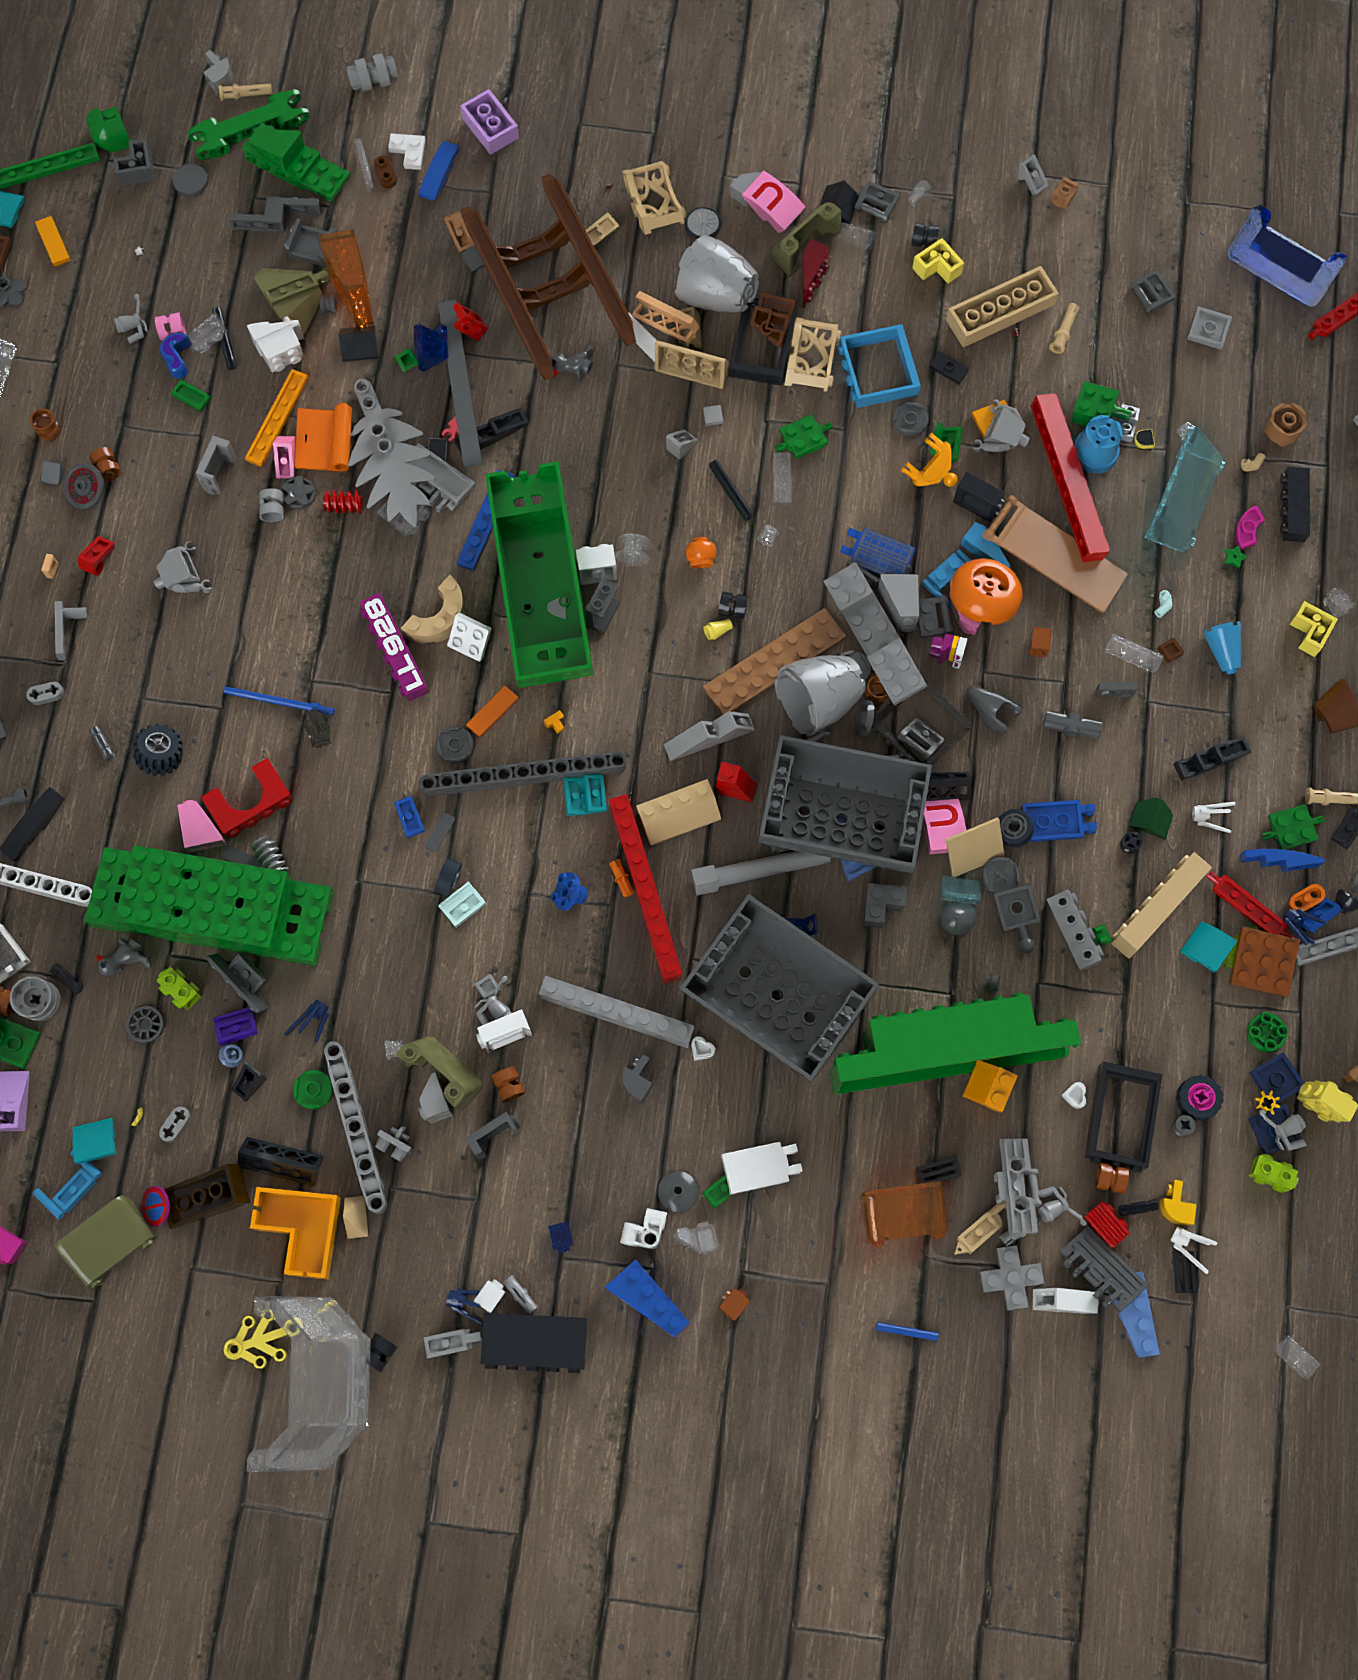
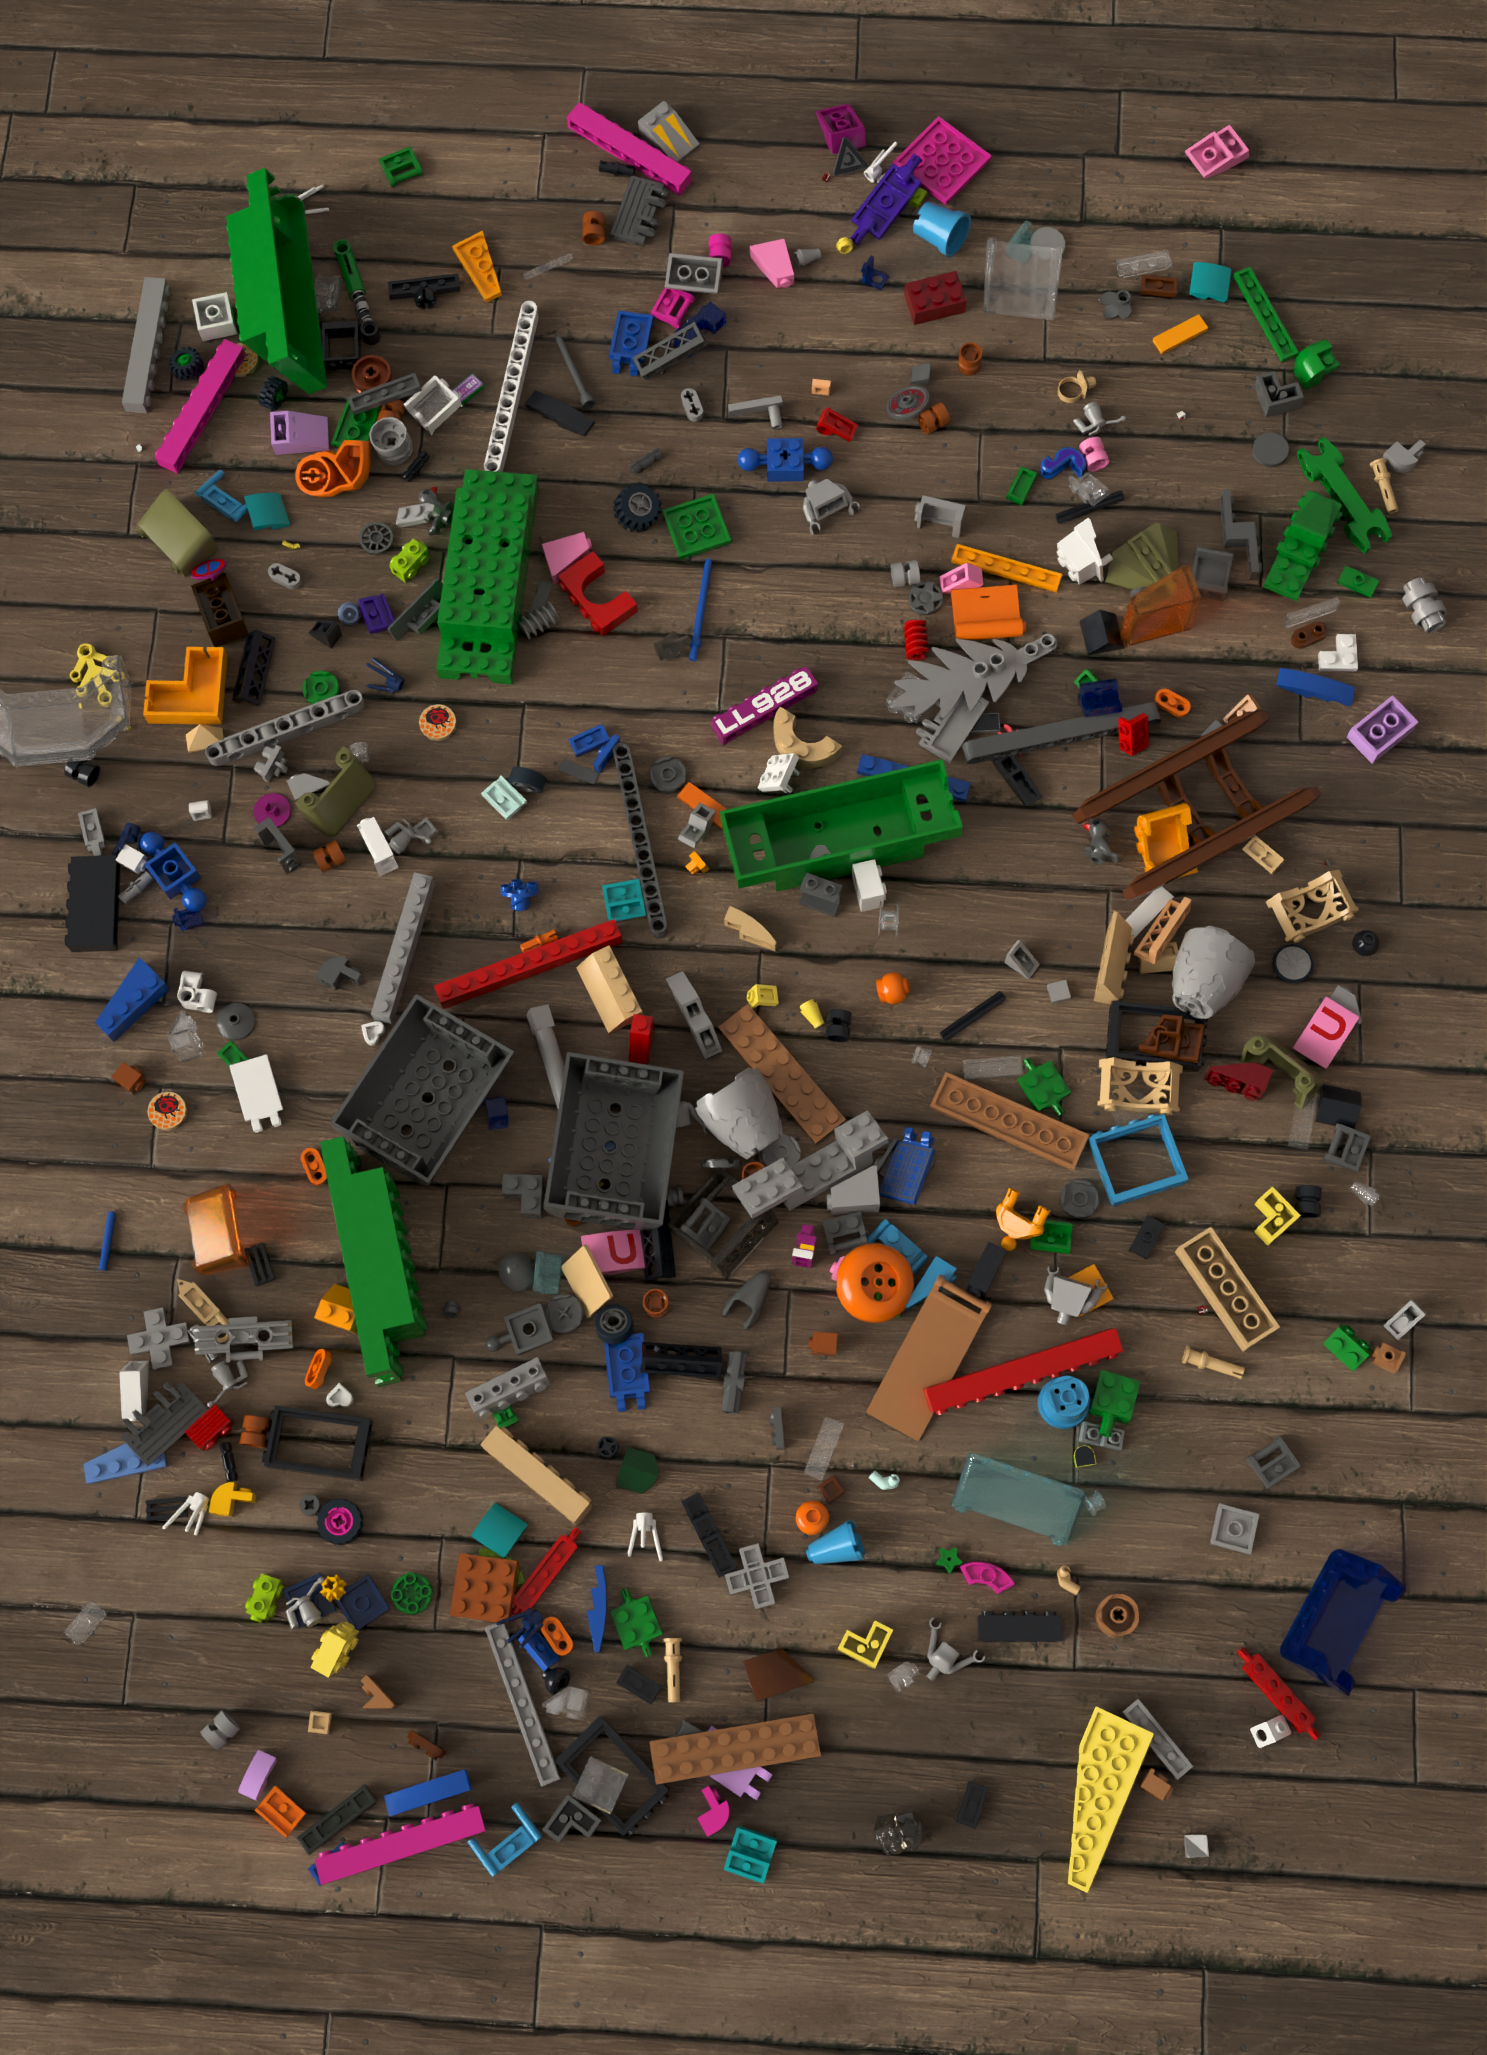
camera: 90 degrees right, 0 degrees up
none -> blue brick [140,832,207,912]
none -> tile [147,1092,187,1131]
none -> white brick [189,800,212,821]
none -> magenta piece [254,793,291,828]
none -> orange piece [295,440,371,498]
none -> orange plate [300,1148,327,1186]
none -> orange plate [305,1349,332,1389]
none -> light grey hinge [396,503,441,527]
none -> tile [419,704,457,741]
none -> blue plate [593,734,621,773]
none -> black fence [640,1342,723,1378]
none -> dark orange wheel [642,1289,670,1319]
none -> green plate [662,494,731,560]
none -> light grey brick [678,802,716,848]
none -> tan slope [724,906,777,951]
none -> light grey plate [725,1543,789,1609]
none -> blue brick [737,438,833,482]
none -> light yellow bracket [747,984,779,1009]
none -> orange piece [795,1500,830,1535]
none -> light grey piece [926,1617,985,1681]
none -> medium nougat plate [930,1072,1089,1171]
none -> tan piece [1058,370,1096,403]
none -> light orange cylinder [1134,803,1198,878]
none -> orange plate [1155,689,1191,718]
none -> green bracket [1323,1323,1372,1371]
none -> green plate [1337,565,1379,598]
none -> black brick [1352,930,1379,956]

